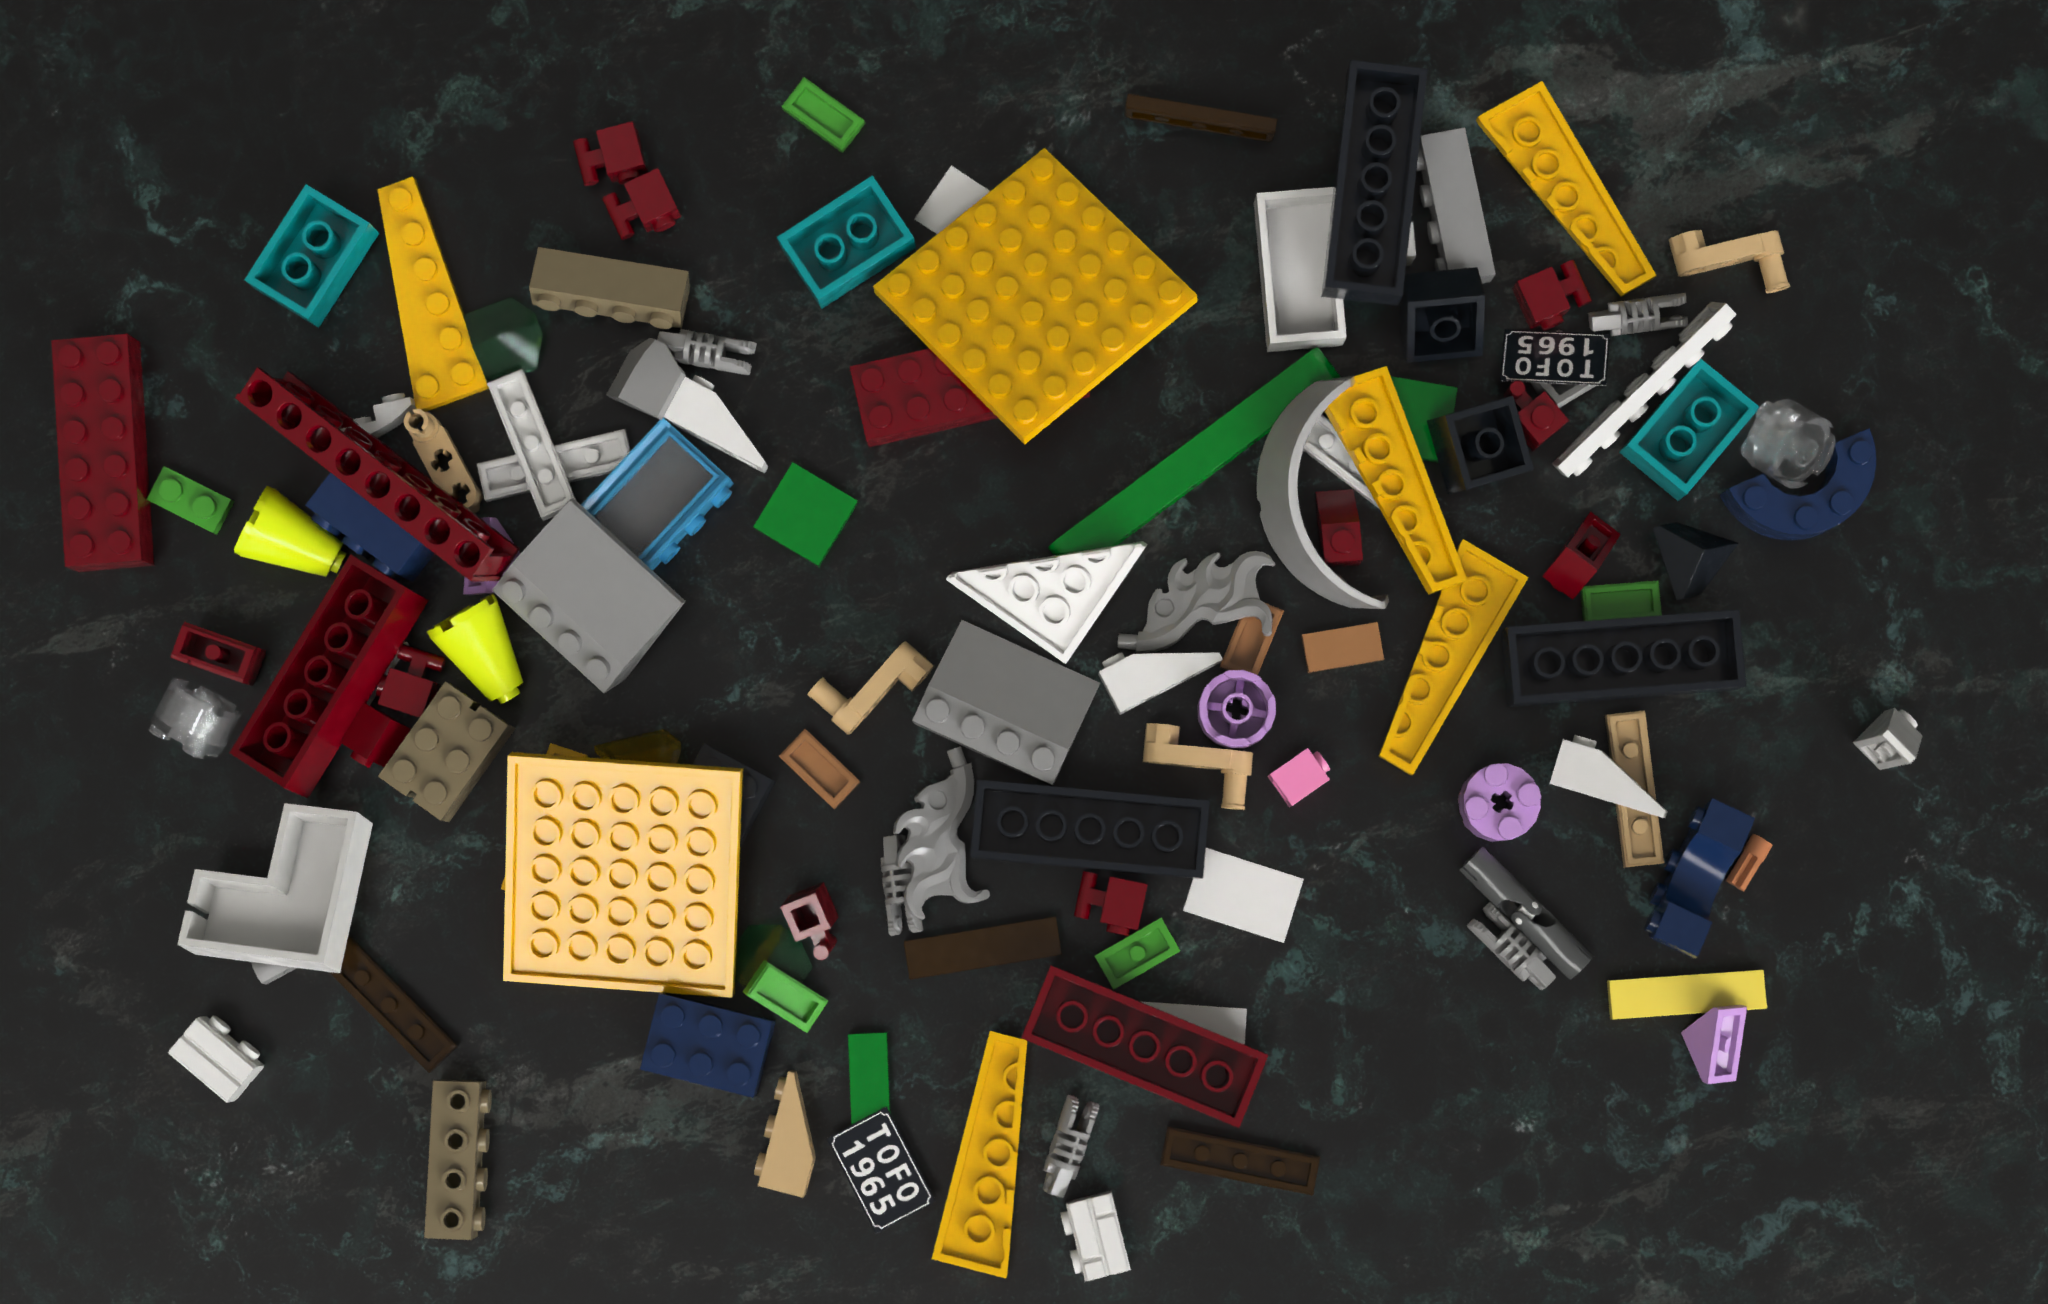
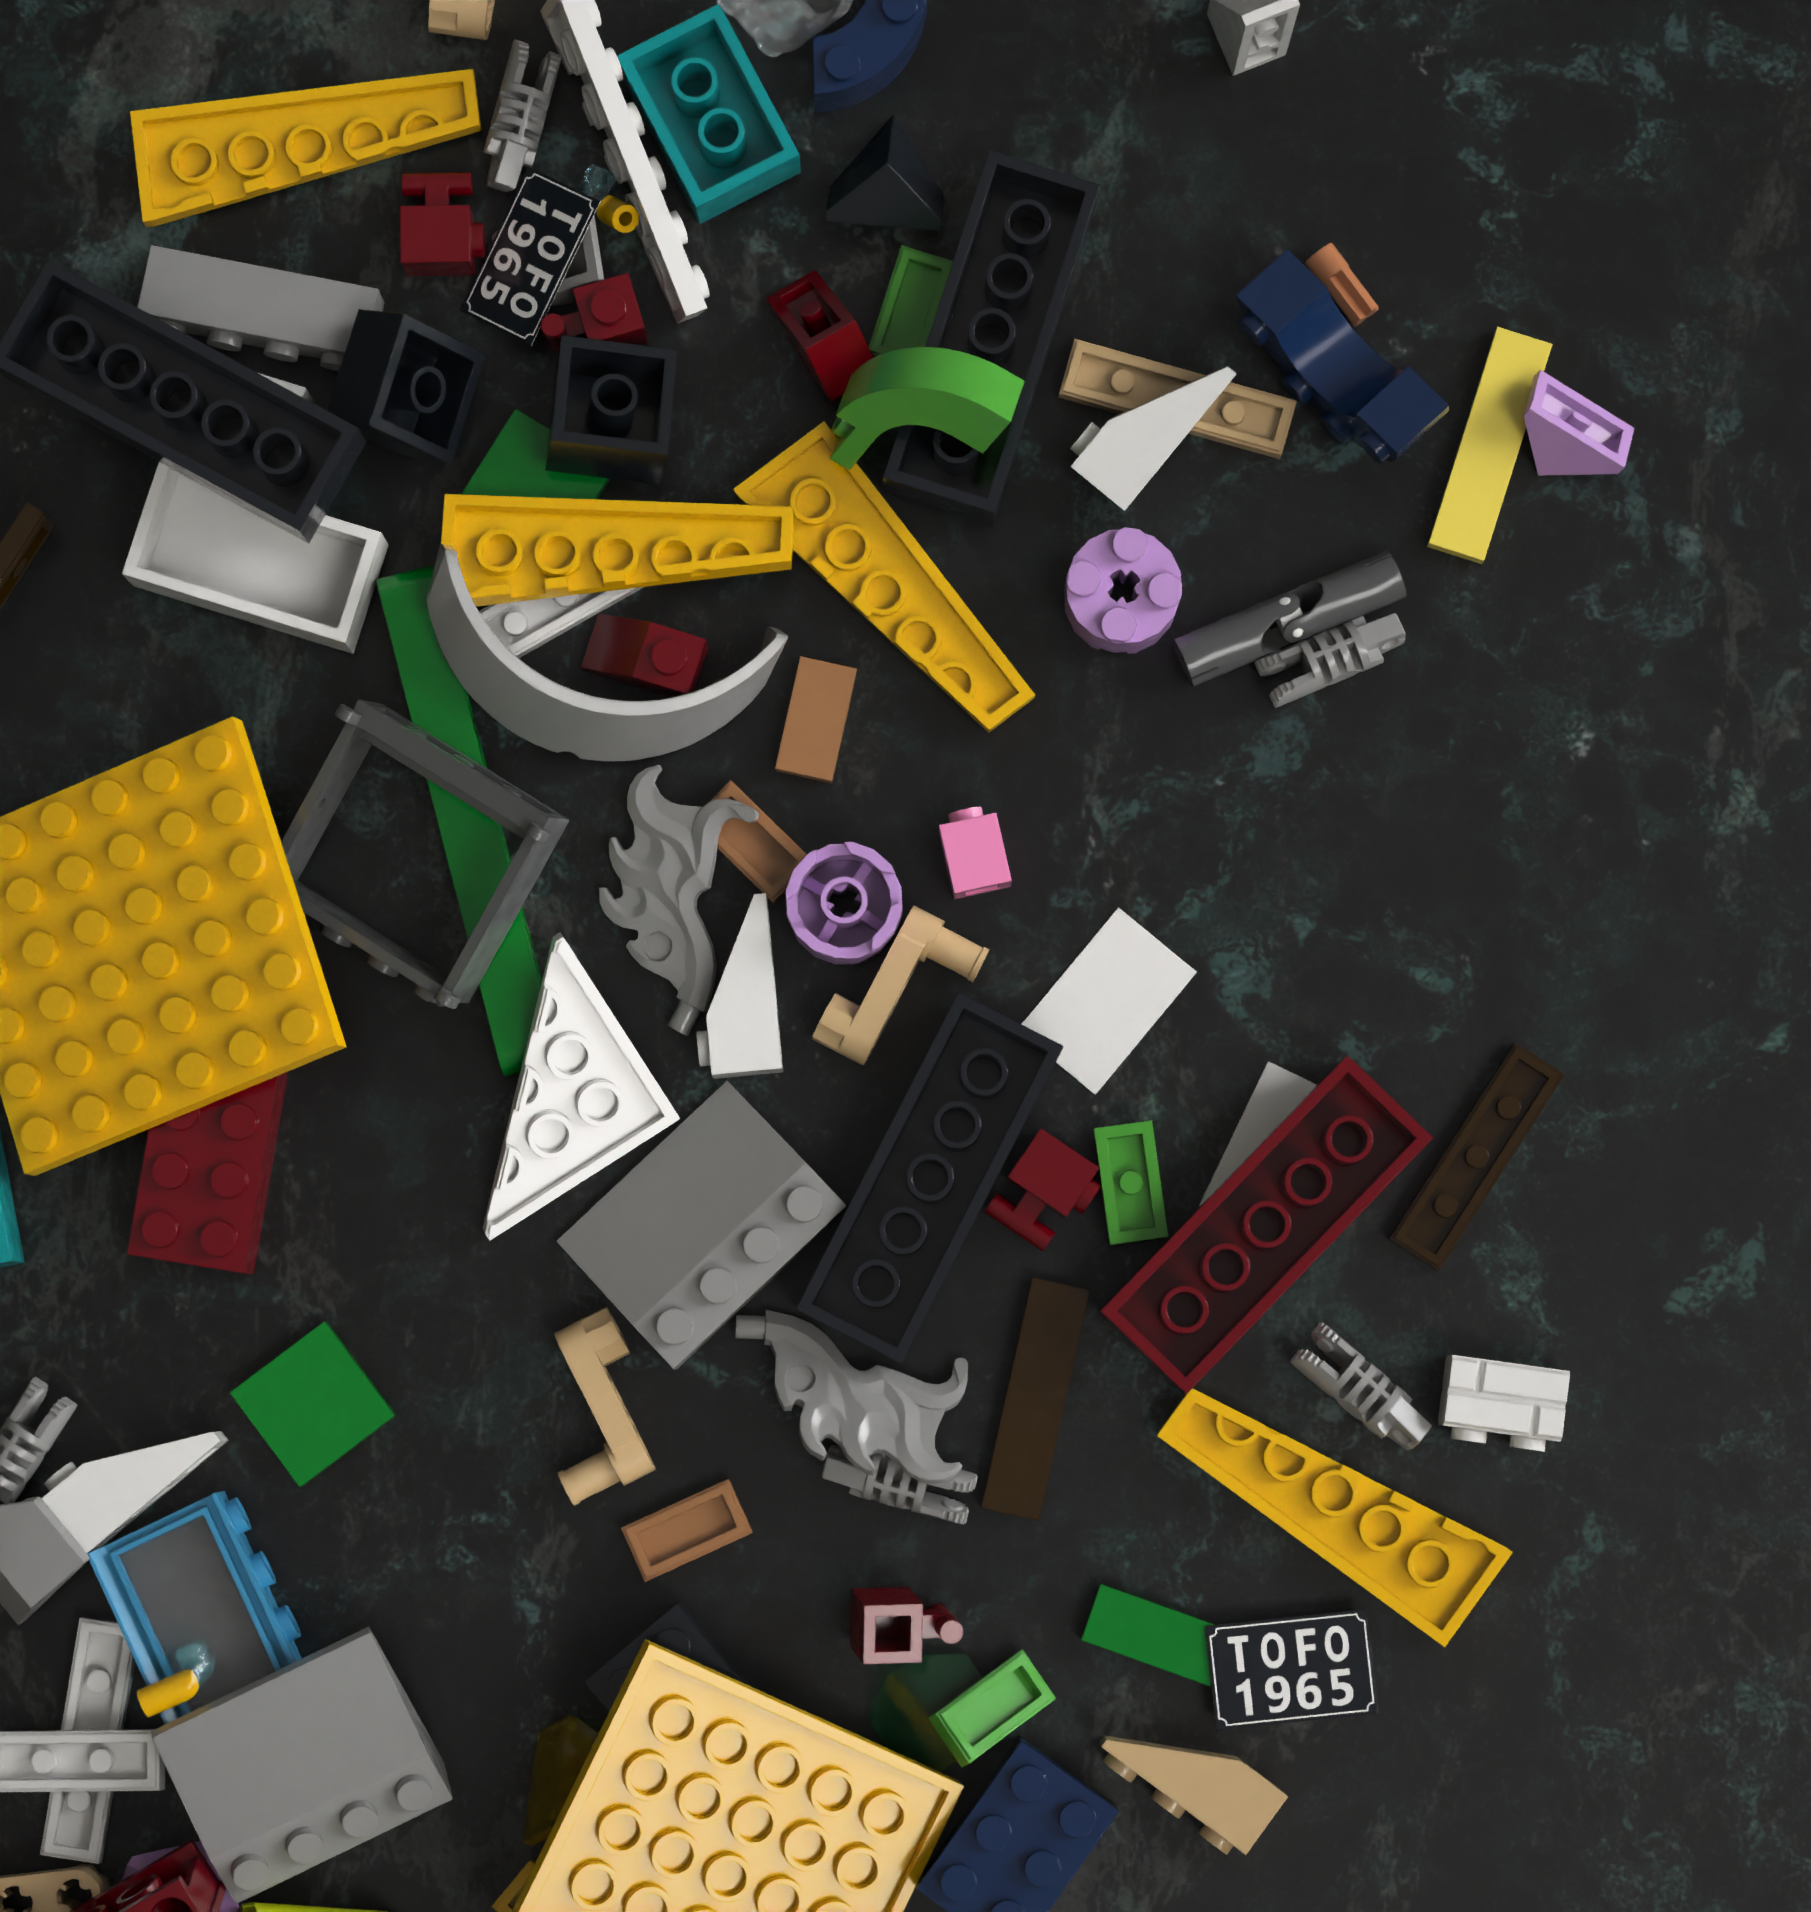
camera: 75 degrees left, 0 degrees up
none -> yellow arm [137,1640,215,1718]
none -> dark grey window [281,700,570,1009]
none -> arm [577,164,639,233]
none -> bright green arch [830,347,1025,470]

